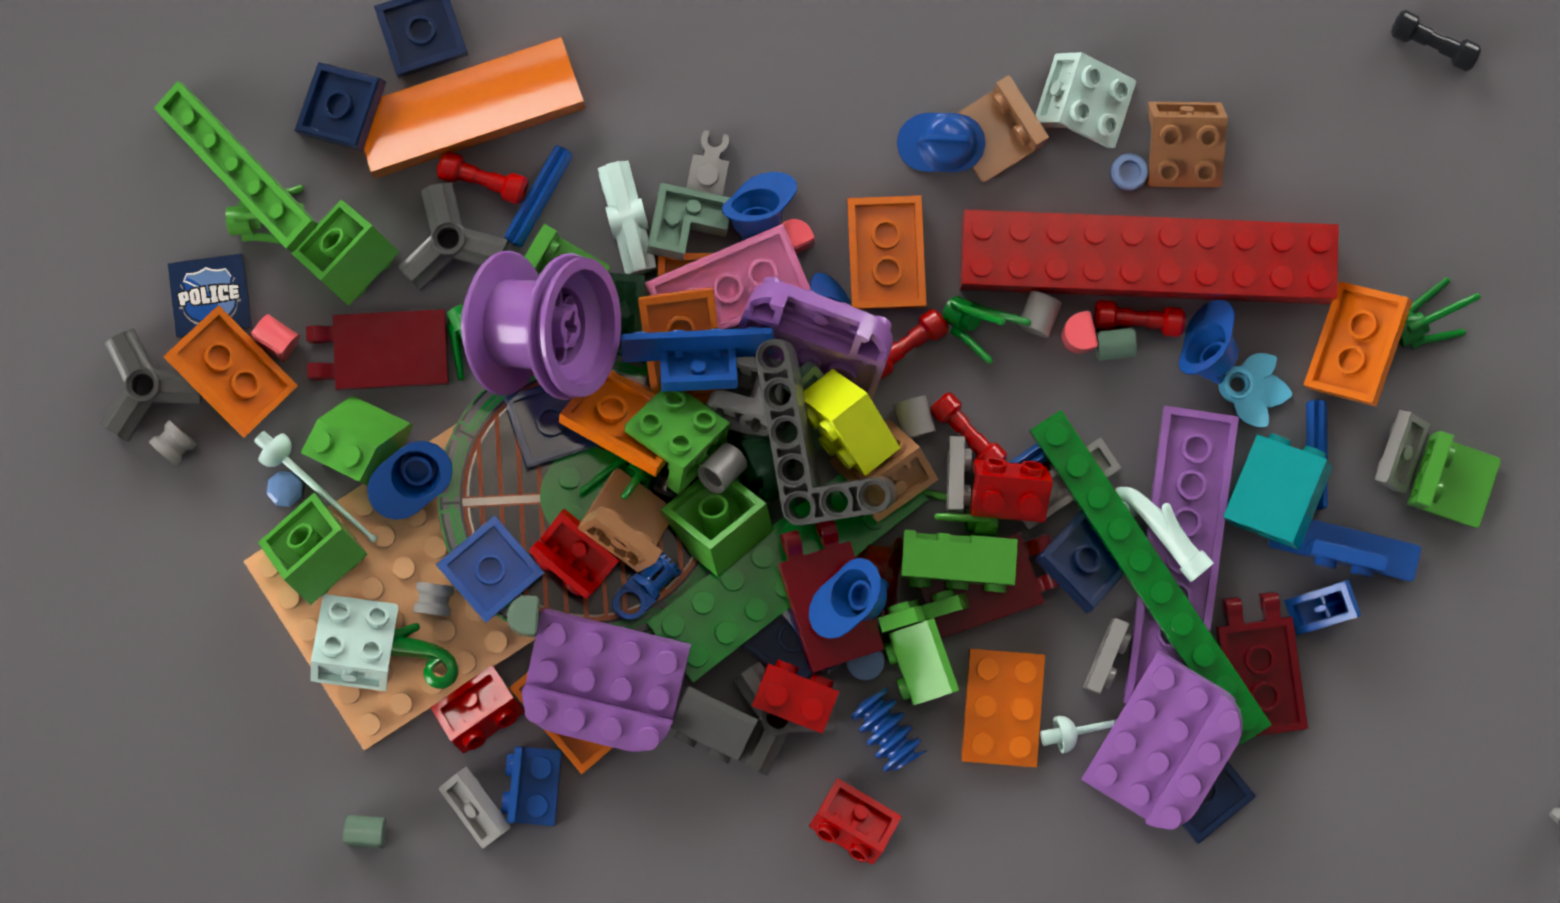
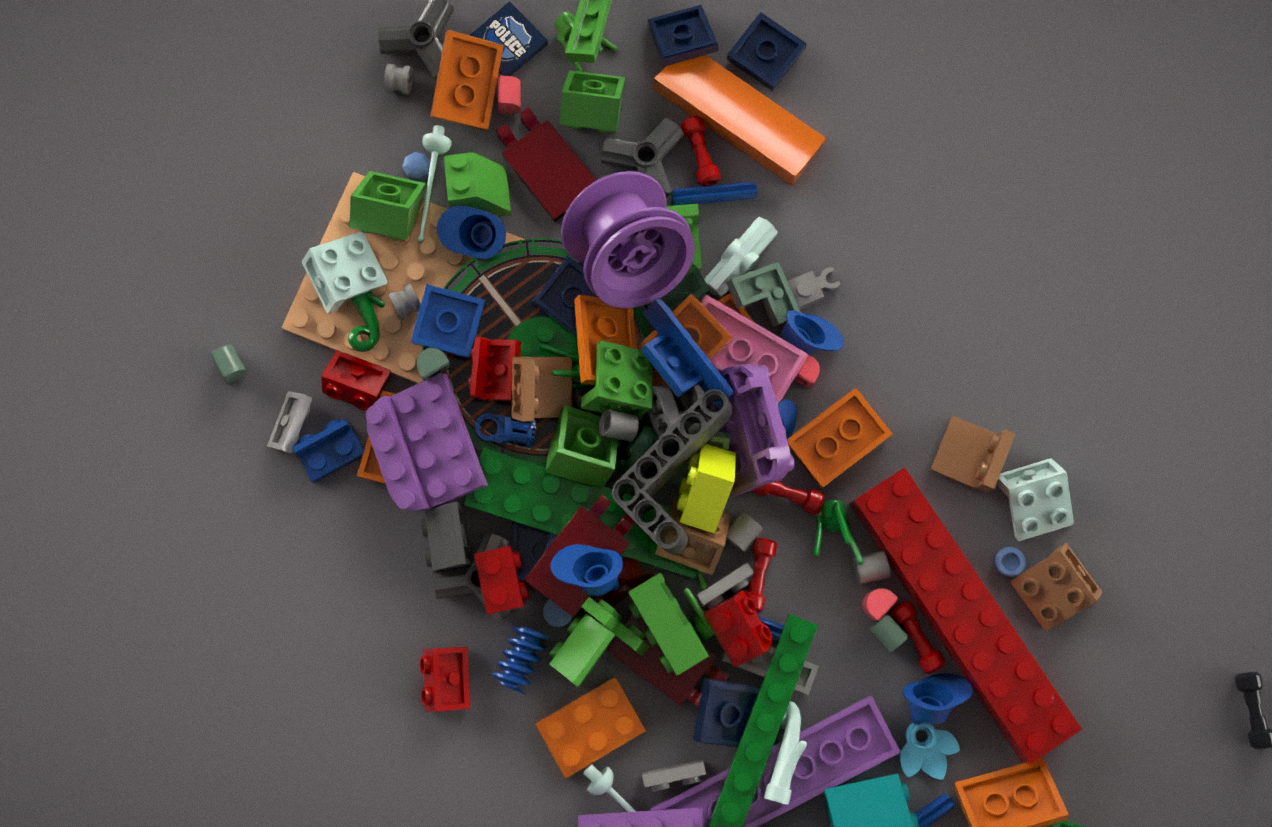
camera: 60 degrees right, 5 degrees down
blue piece [897,113,986,173] -> none

